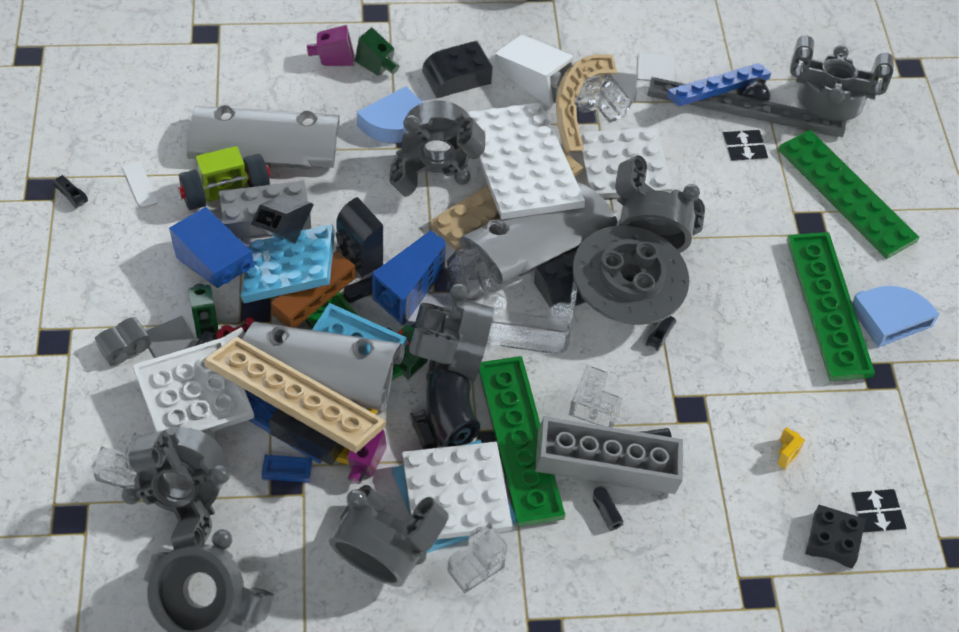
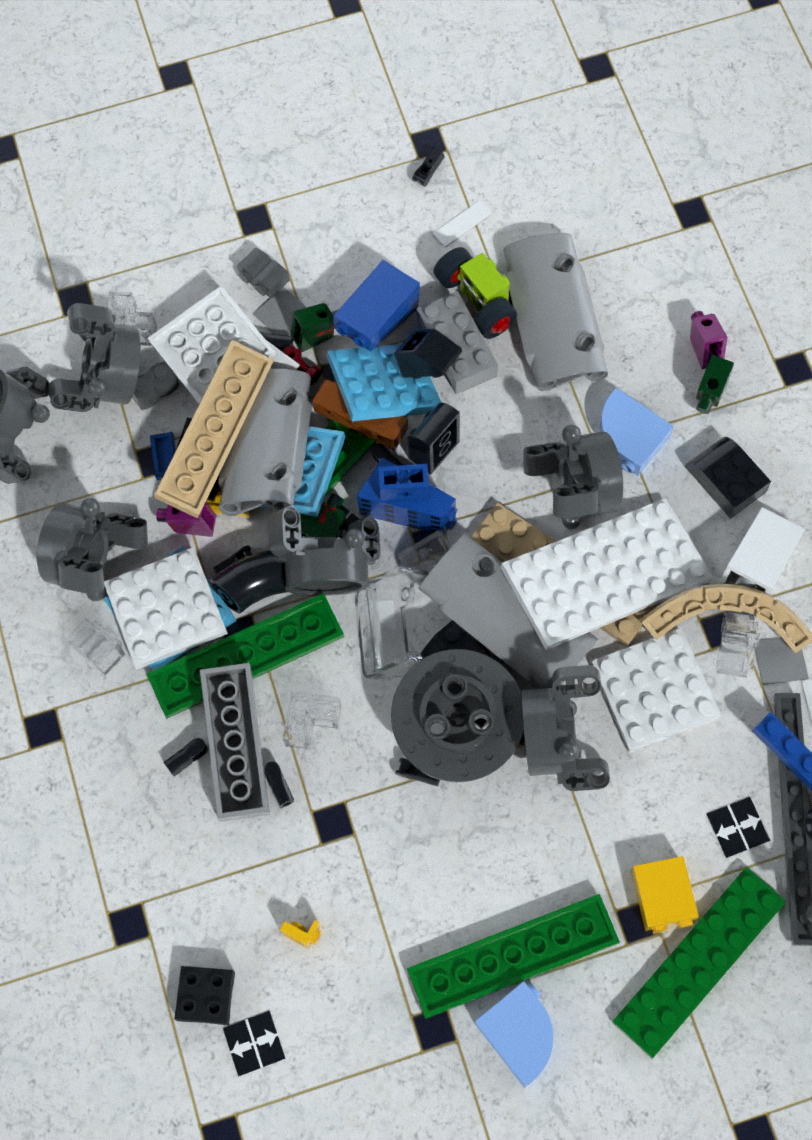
camera: 85 degrees right, 15 degrees up
none -> blue brick [378,464,429,501]
none -> yellow brick [631,856,699,934]

